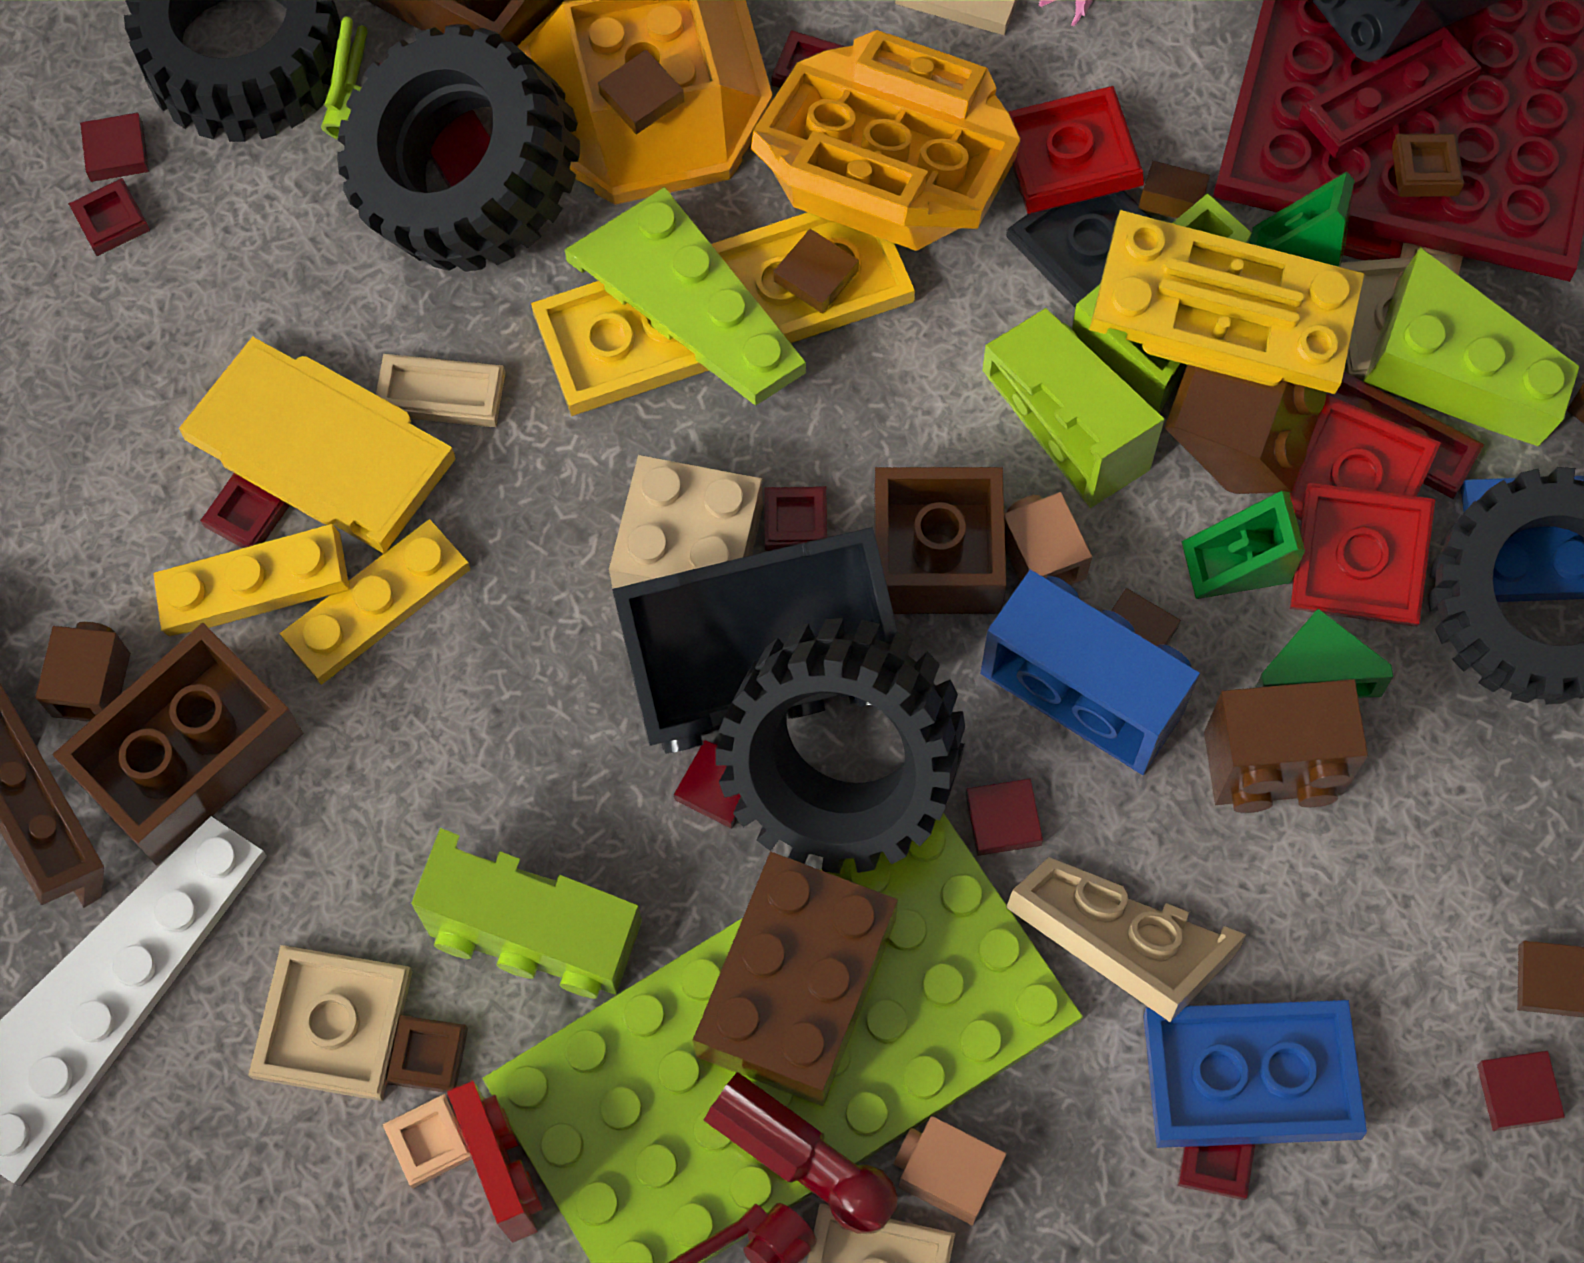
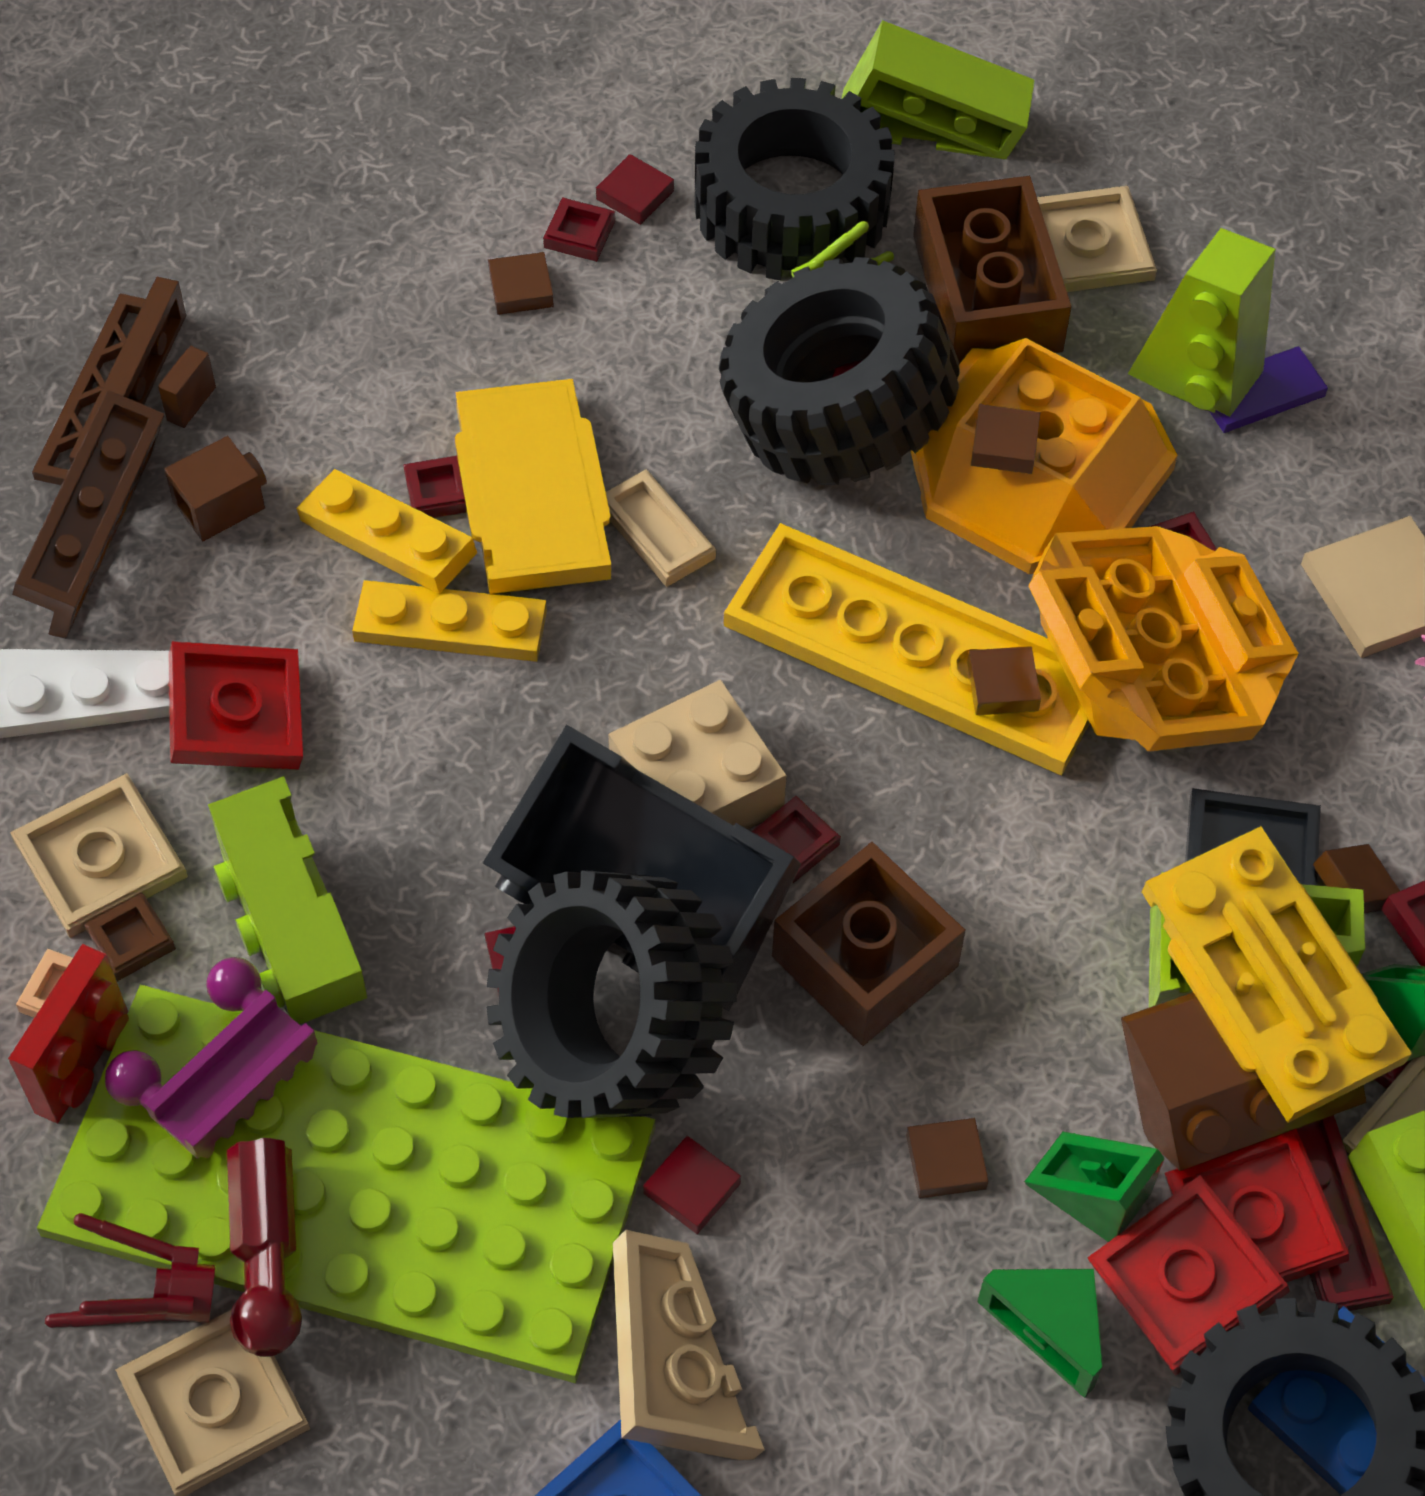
camera: 45 degrees right, 10 degrees down
reddish brown brick [52,623,304,866] -> none
lime wing [564,187,806,406] -> none
reddish brown brick [693,851,898,1106] -> none
nougat brick [893,1116,1006,1226] -> none
blue brick [980,569,1200,775] -> none
lime wedge [982,308,1165,509] -> none
nougat brick [1004,492,1092,585] -> none
red tile [1007,85,1144,214] -> none
reddish brown brick [1204,679,1368,813] -> none
none -> magenta gear [105,957,318,1159]
none -> red plate [168,641,303,770]
none -> reddish brown tile [488,252,554,315]

